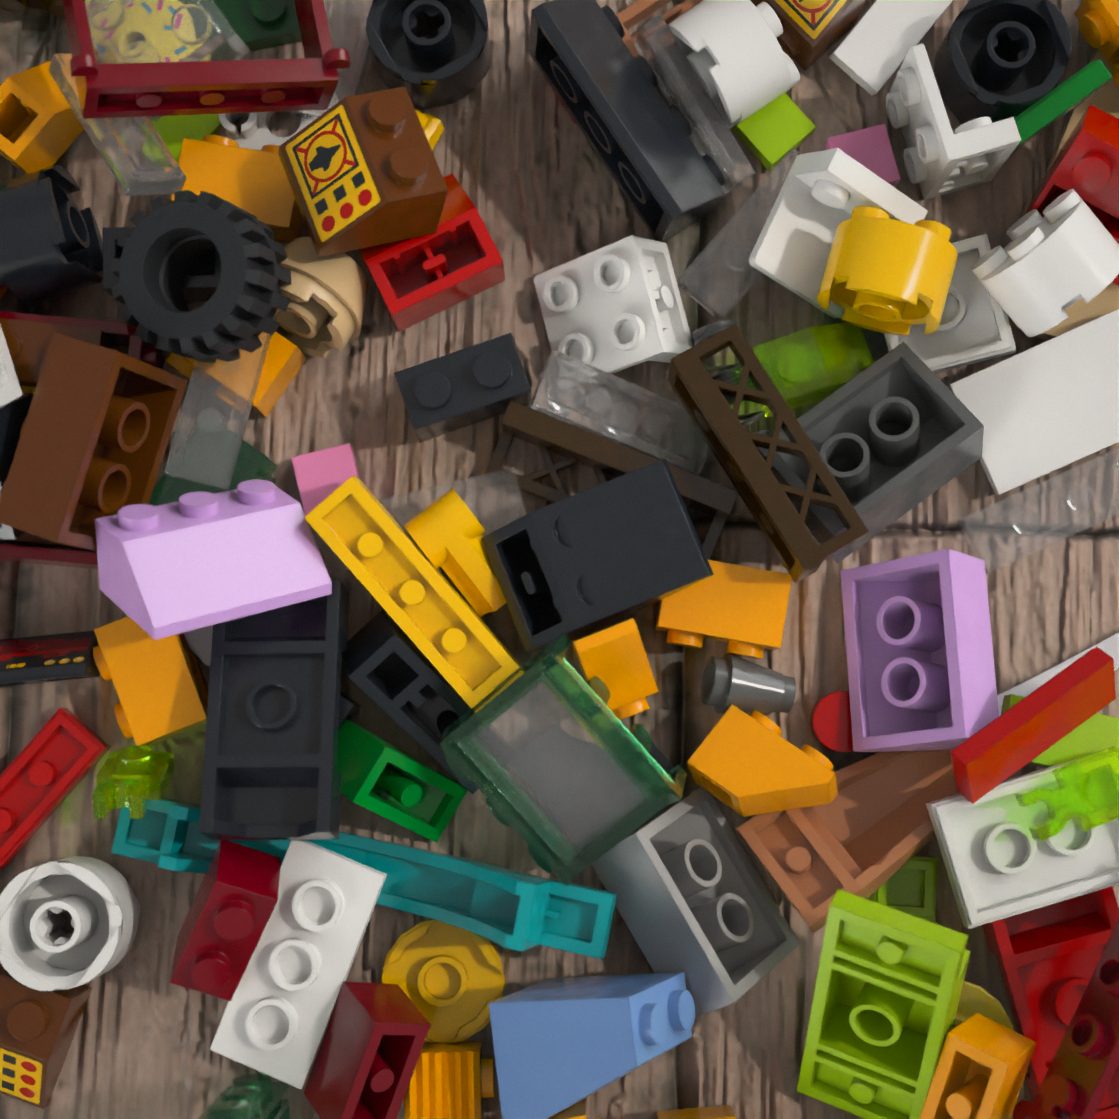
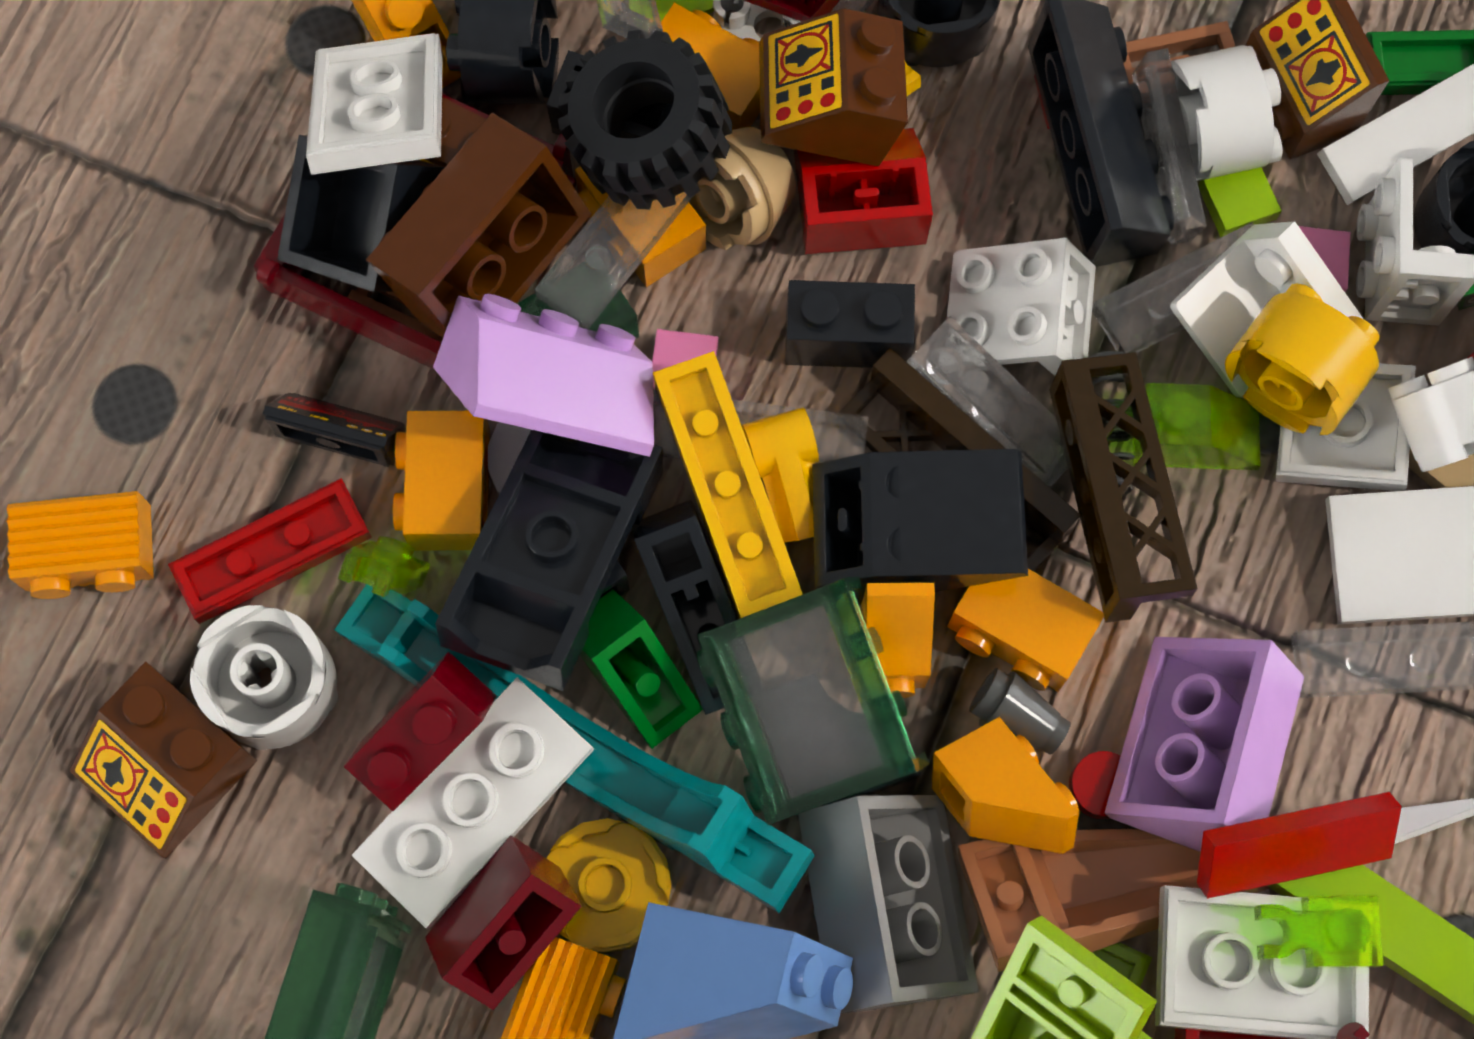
camera: 20 degrees right, 10 degrees down
dark grey slope [757,342,984,563] -> none

